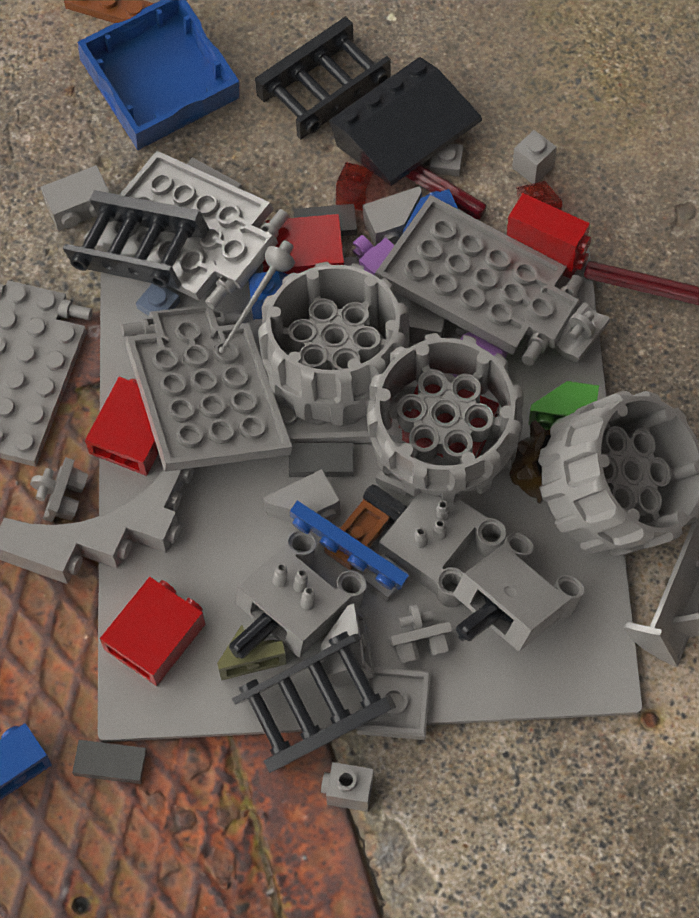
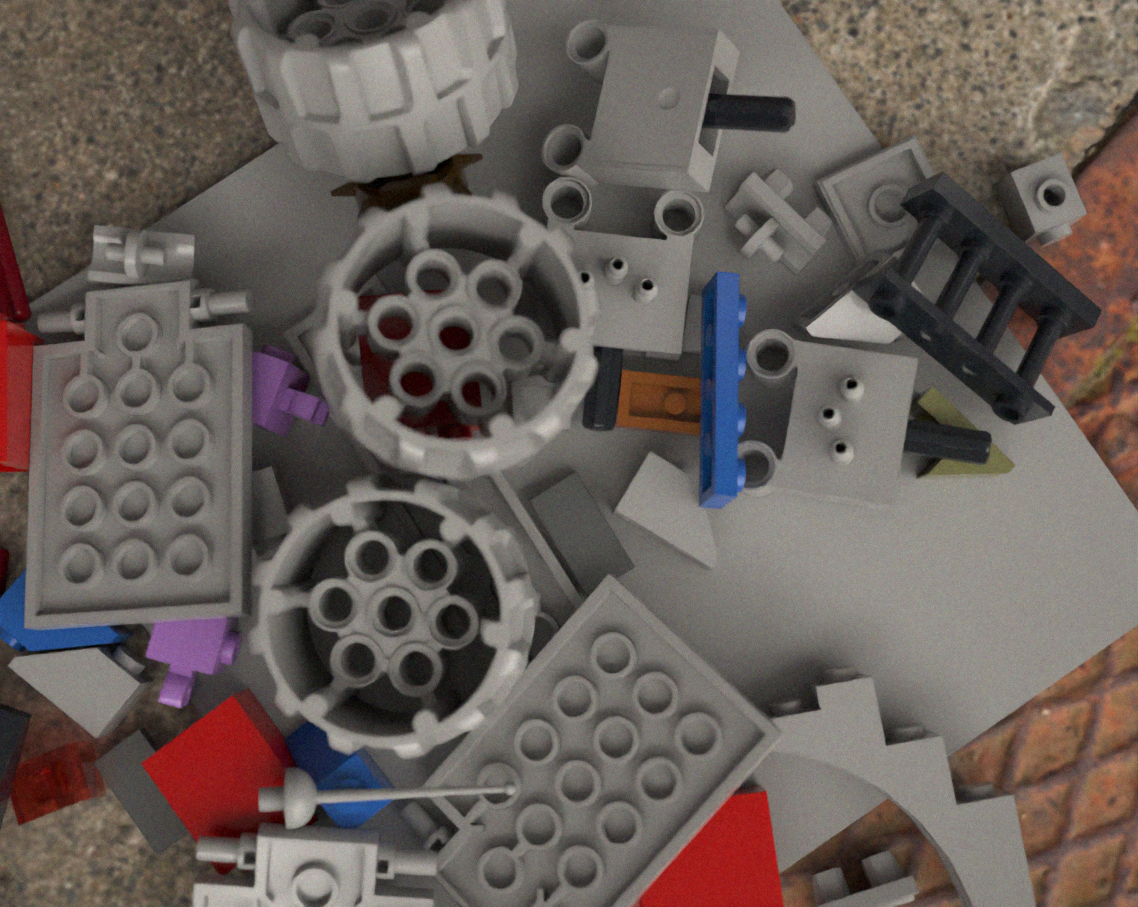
camera: 130 degrees left, 20 degrees up
red brick [100,576,206,686] -> none
bright green slope [528,381,599,430] -> none

